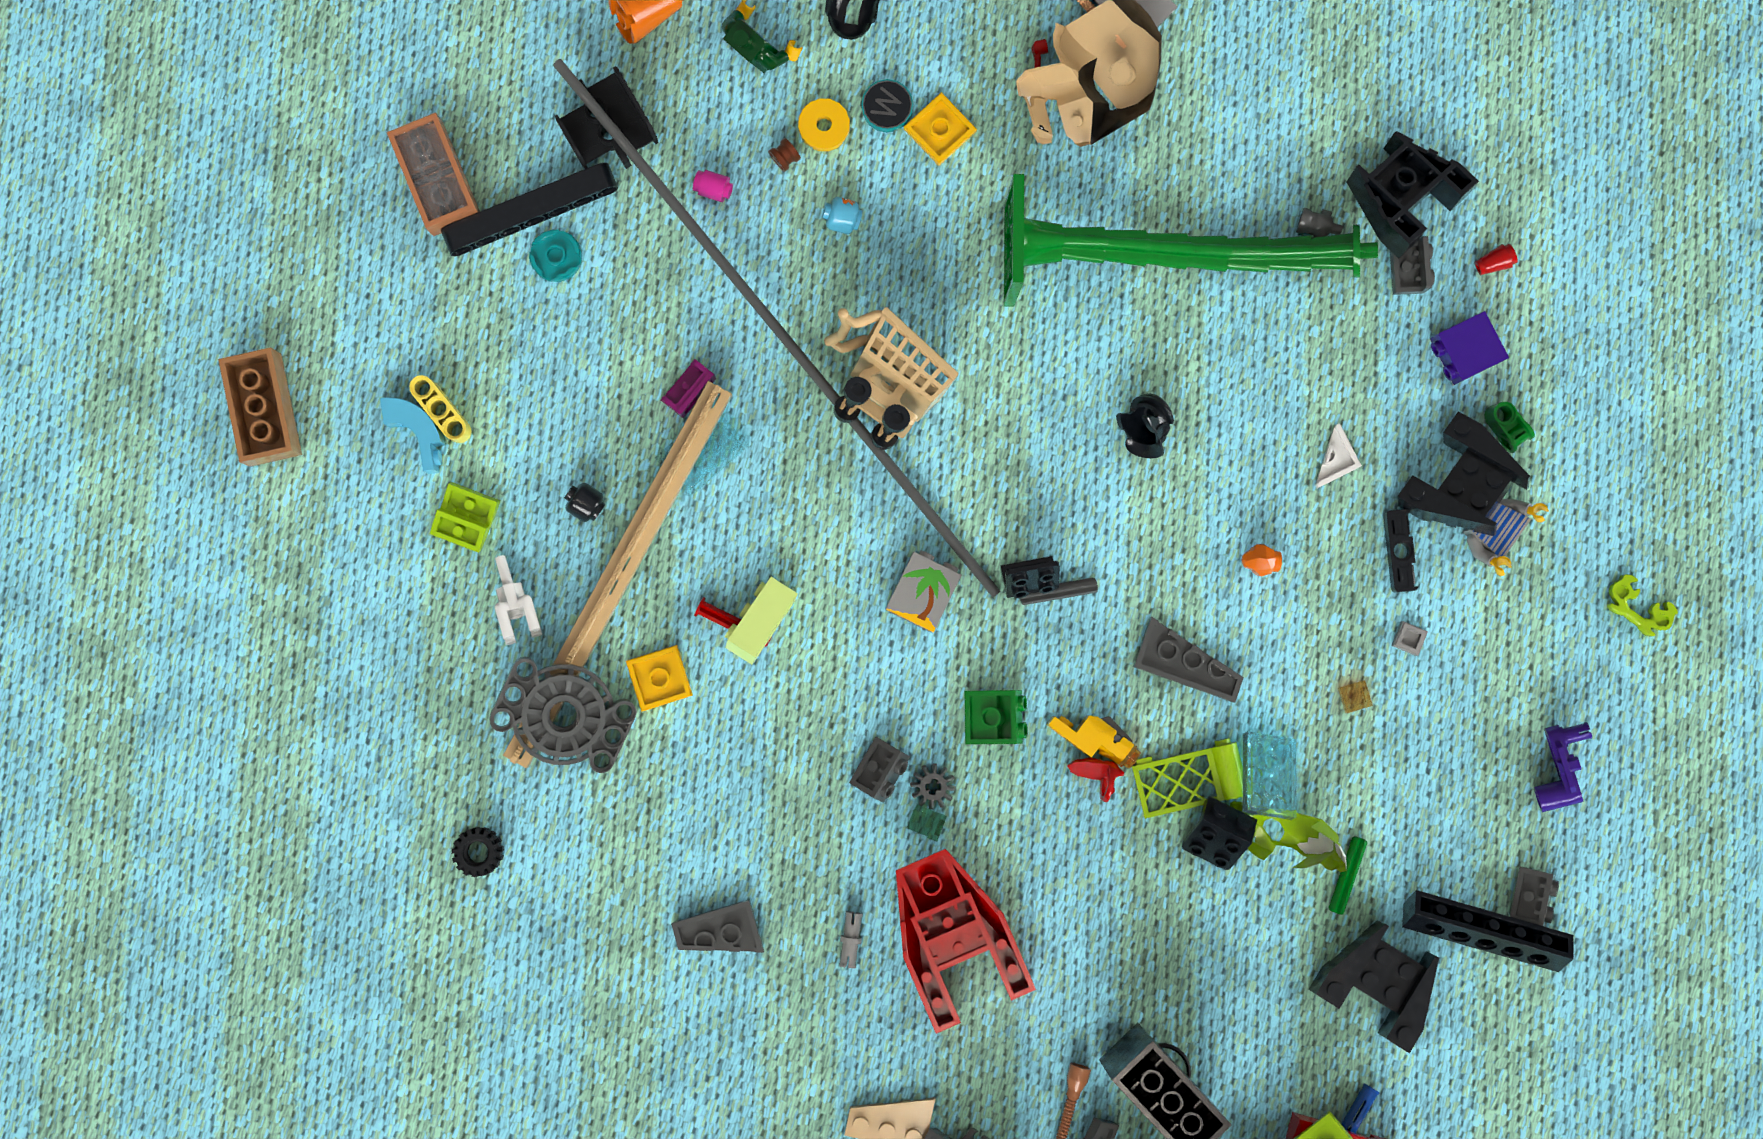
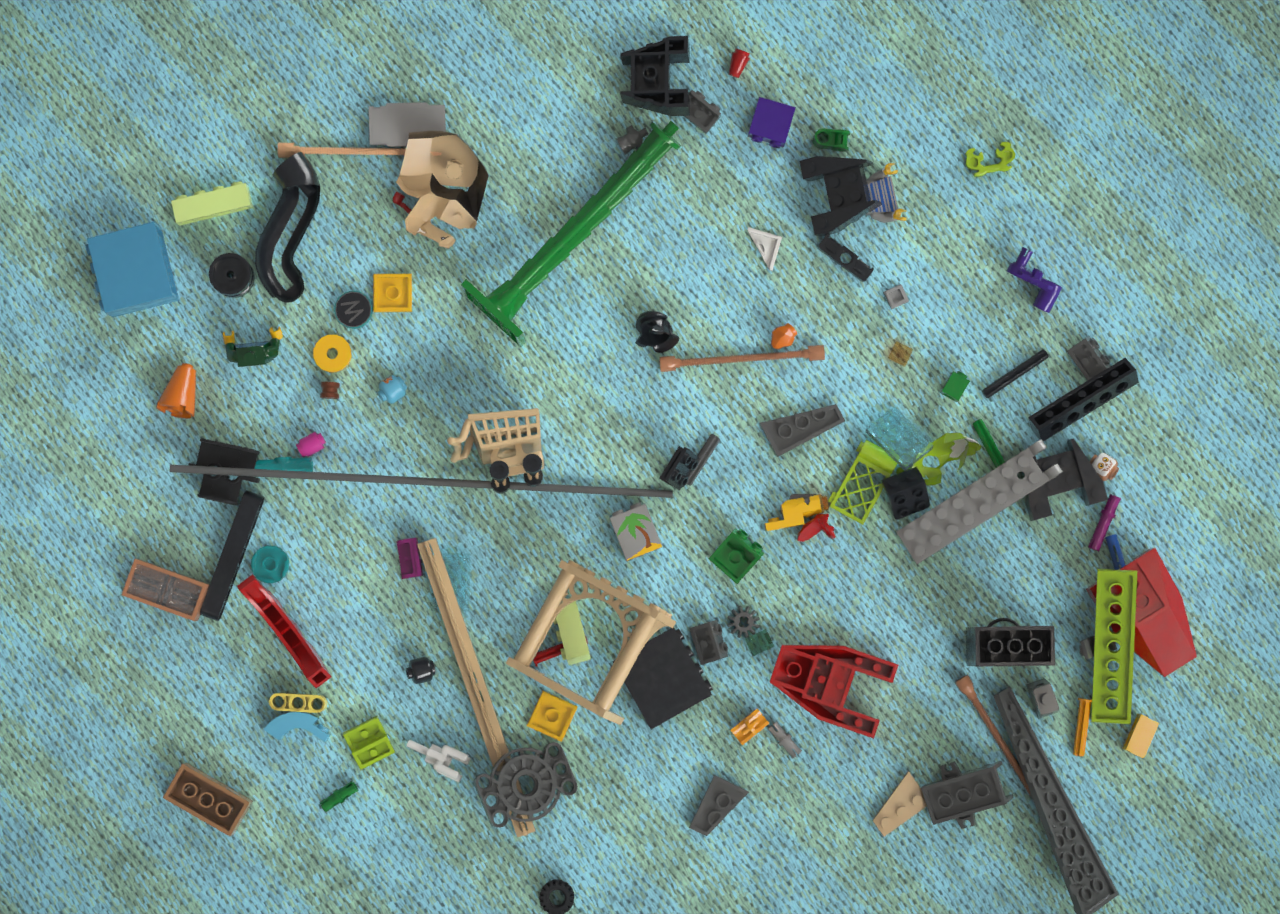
camera: 45 degrees left, 0 degrees up
none -> red arch [237,574,332,689]
none -> teal piece [255,457,313,472]
none -> green pin [320,781,359,812]
none -> tan arch [505,560,676,725]
none -> black brick [612,627,713,730]
none -> nougat hose [659,345,825,372]
none -> light orange hips [730,708,769,745]
none -> light grey hinge [897,439,1063,564]
none -> green brick [940,371,970,402]
none -> black axle [982,349,1049,398]
none -> magenta pin [1088,494,1121,552]
none -> head [1090,453,1119,481]

